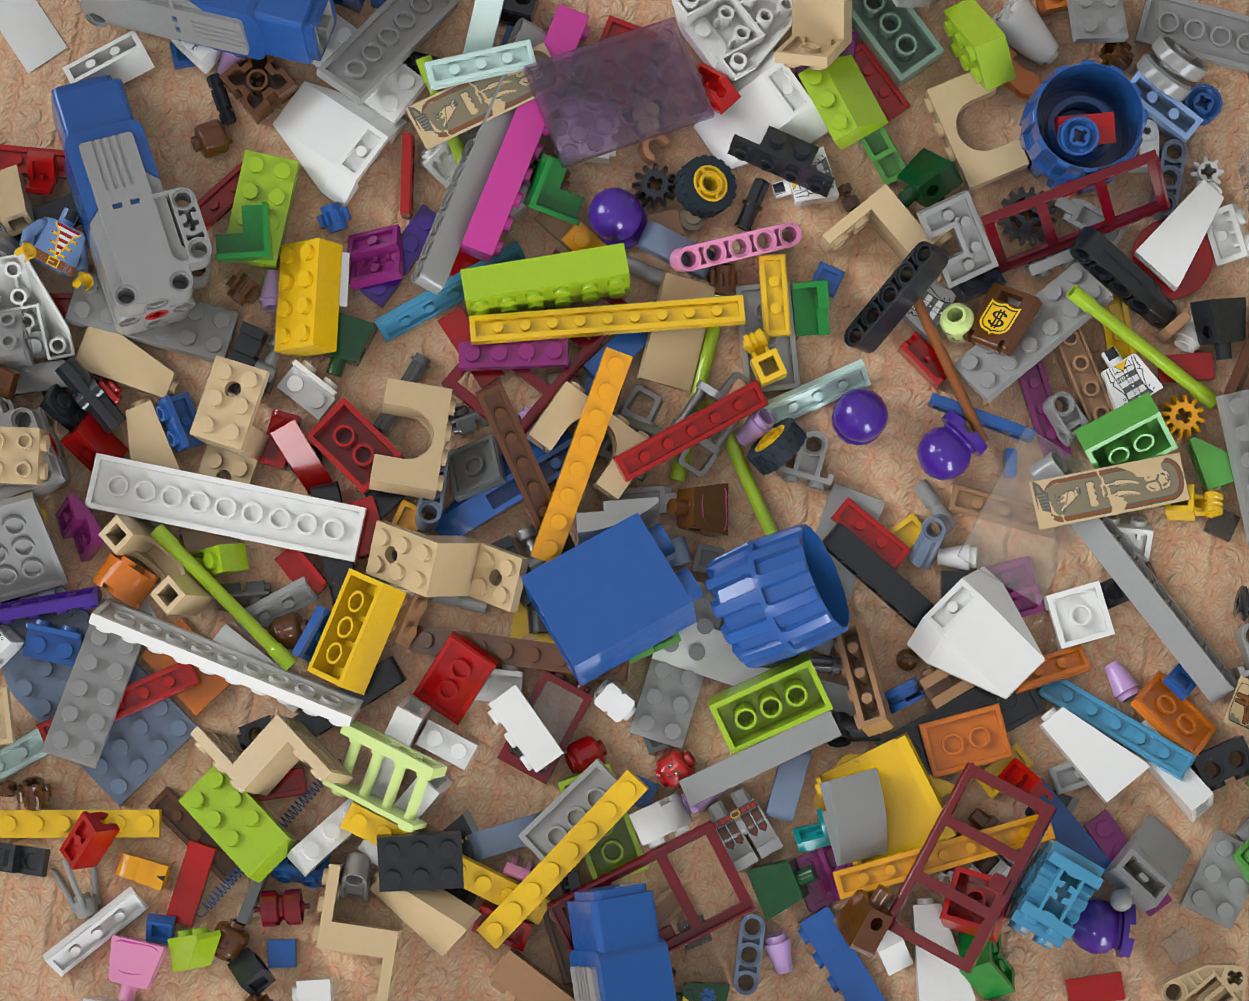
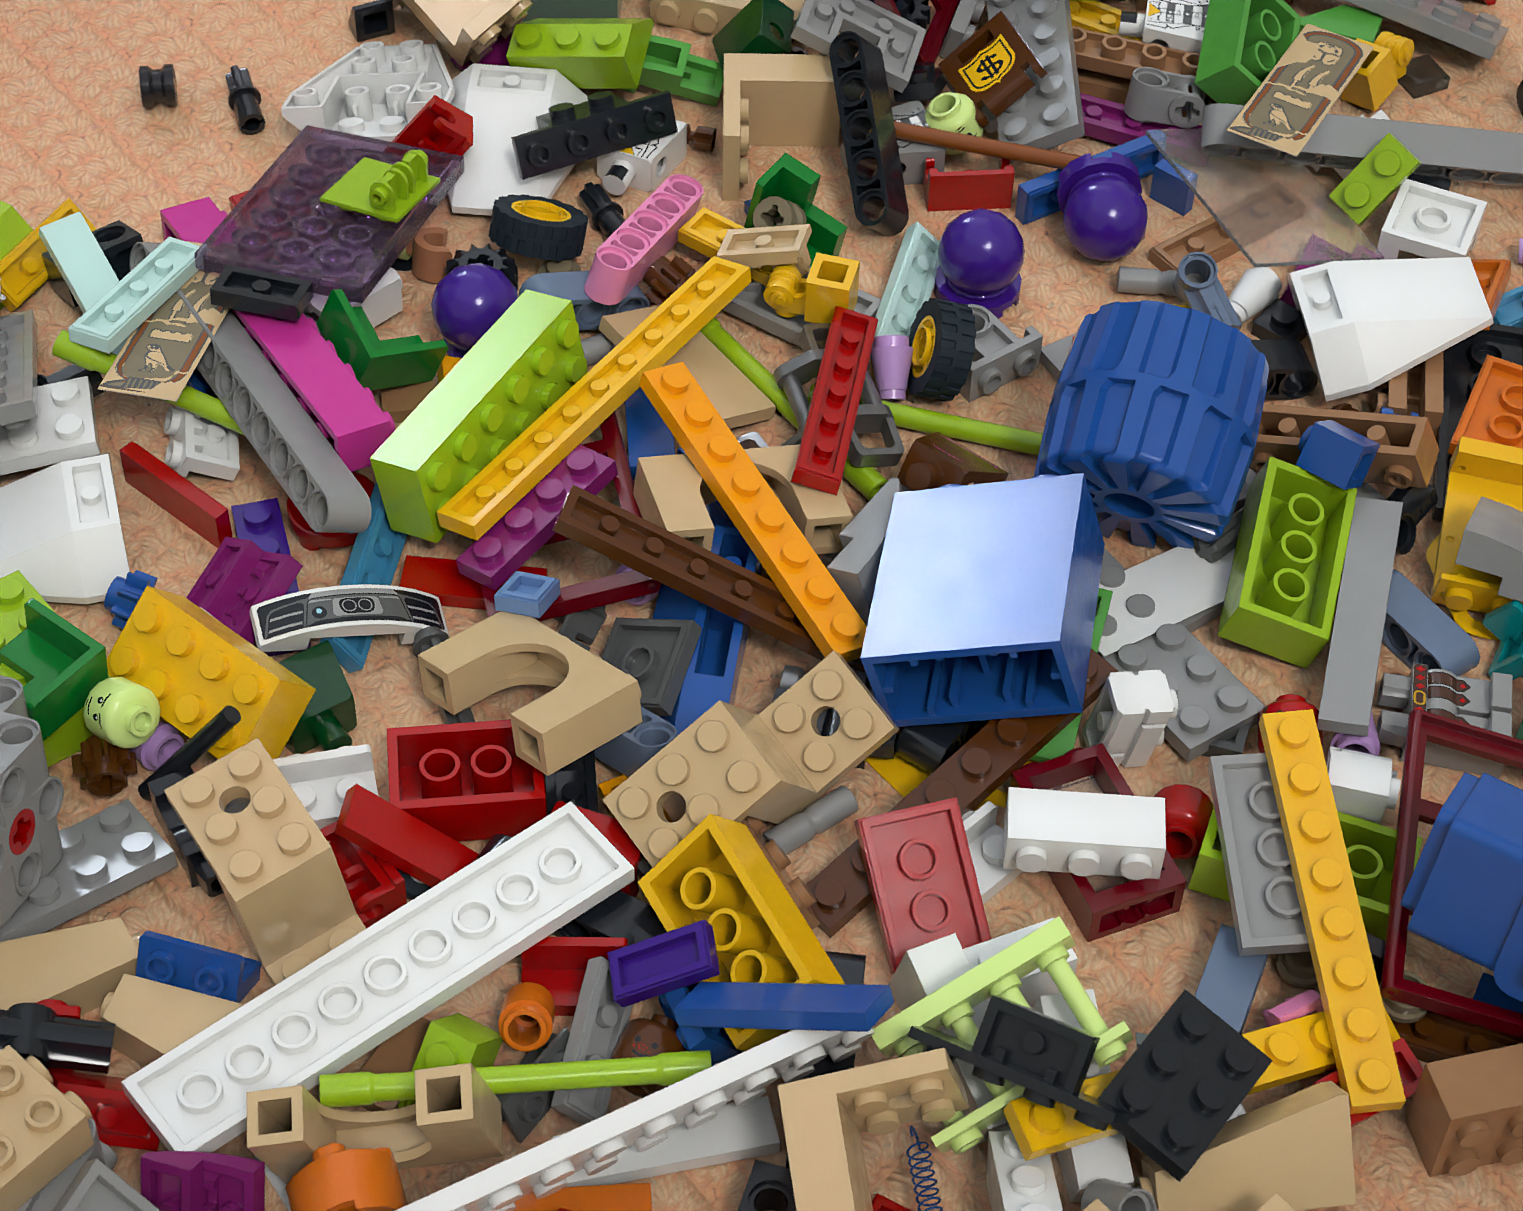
camera: 55 degrees left, 35 degrees down
none -> yellowish green head [83,677,161,749]
none -> black bar [138,705,241,801]
none -> black plate [210,264,314,321]
none -> slope [249,584,449,652]
none -> lime hinge [320,150,441,223]
none -> medium blue tile [494,571,561,618]
none -> orange brick [498,982,555,1051]
none -> dark purple tile [608,919,720,1008]
none -> blue tile [673,982,894,1032]
none -> tan plate [716,224,812,275]
none -> dark tan wheel [753,196,807,228]
none -> black bracket [907,995,1132,1131]
none -> blue brick [1296,420,1381,490]
none -> lime plate [1329,133,1422,225]

